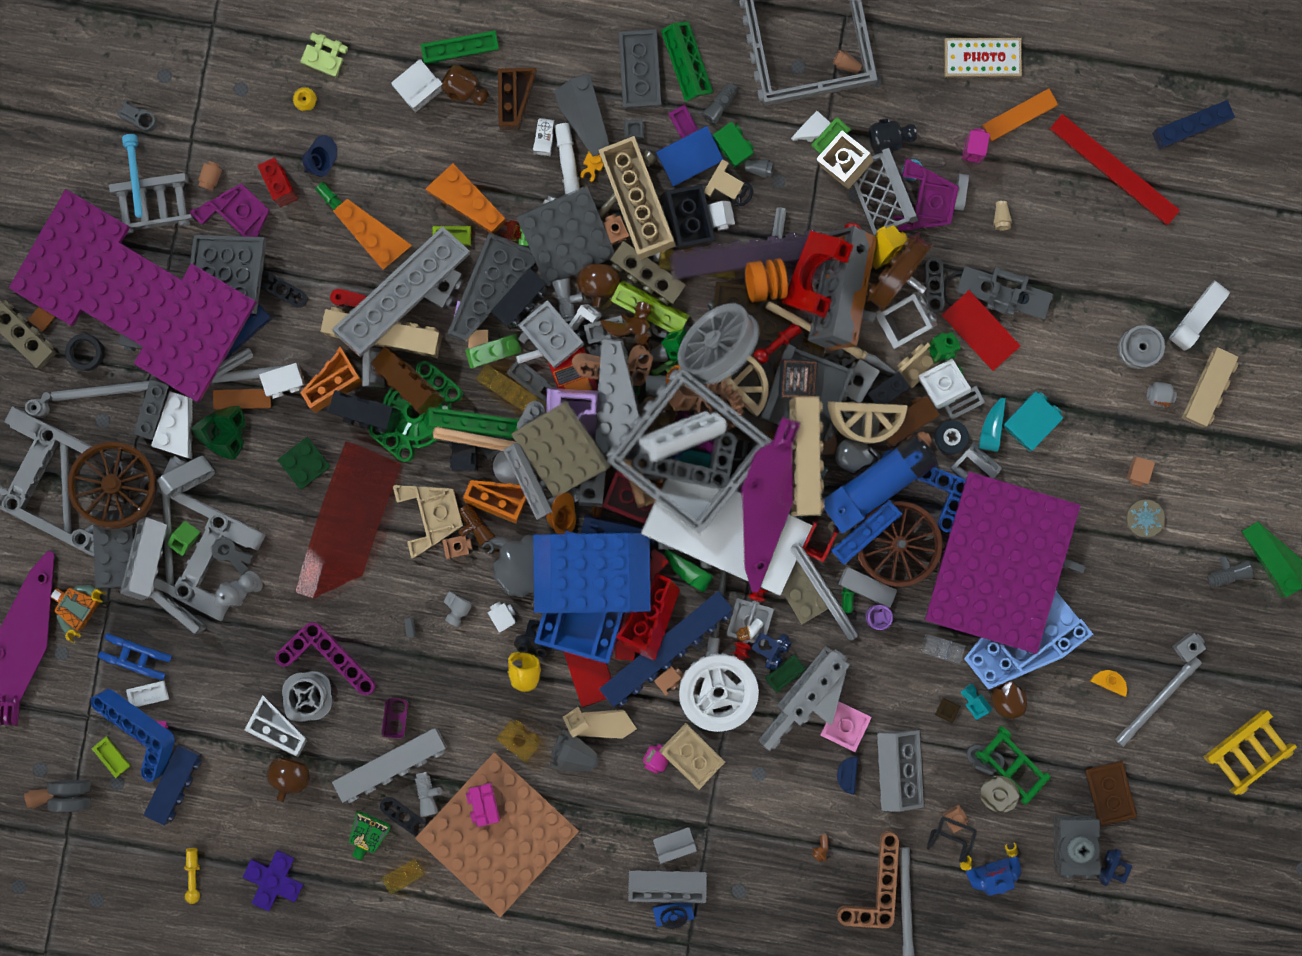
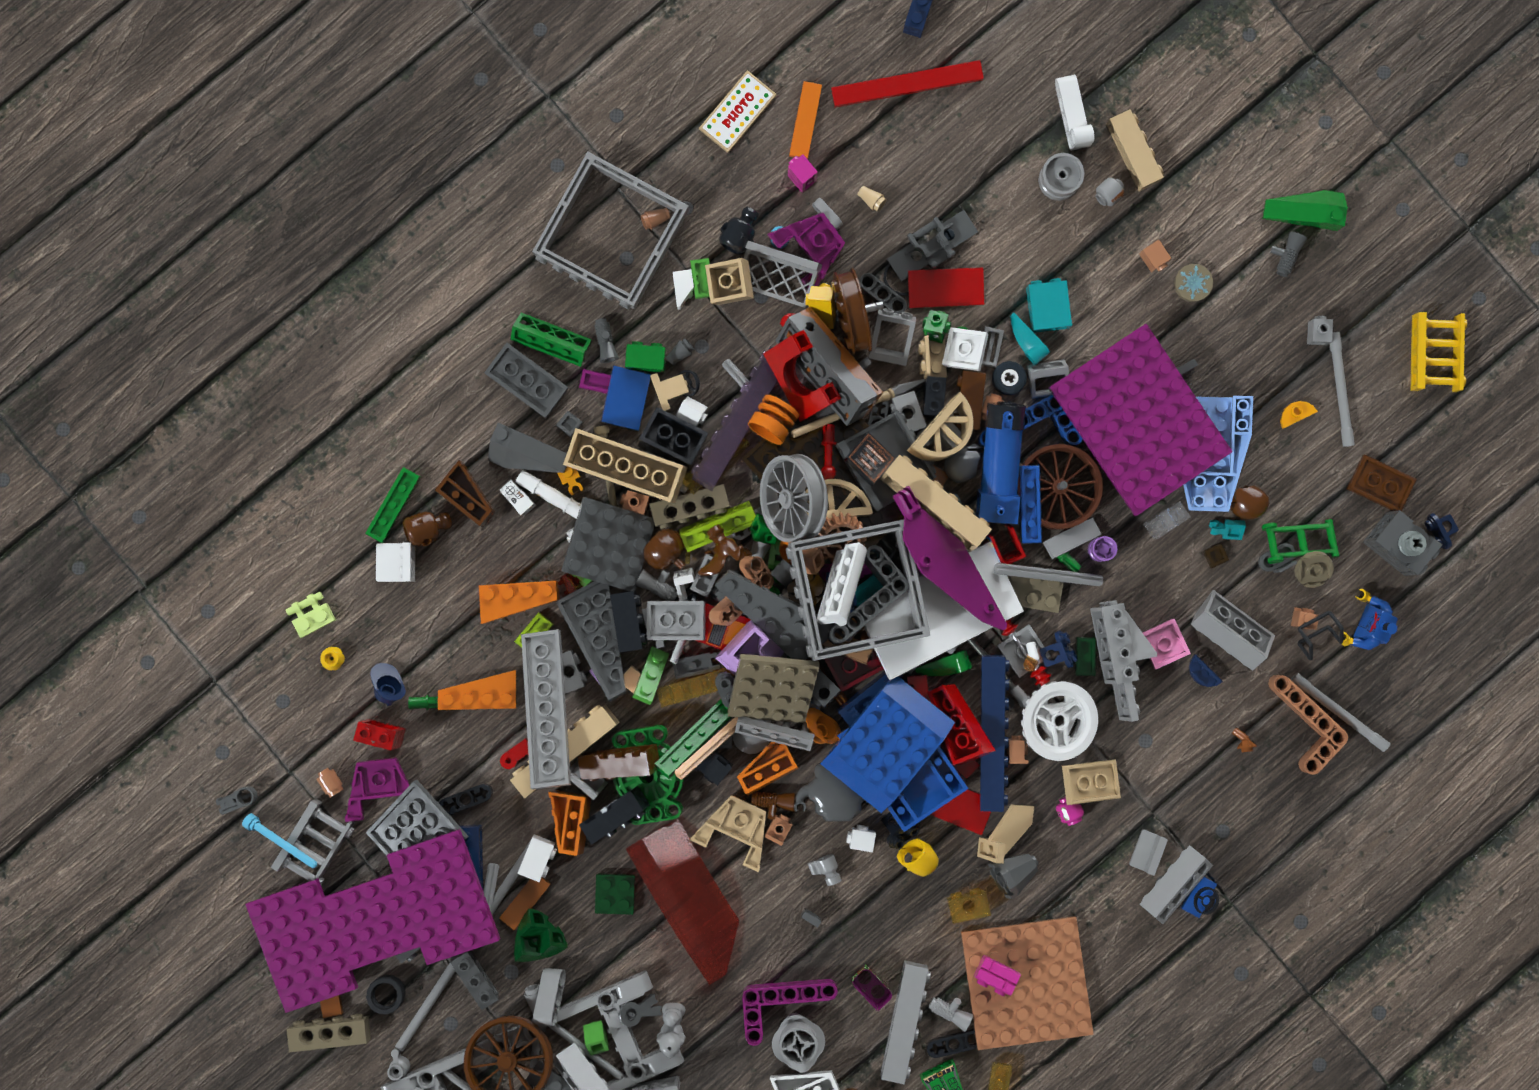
camera: 50 degrees left, 0 degrees up
white wedge [151,391,192,459] -> none

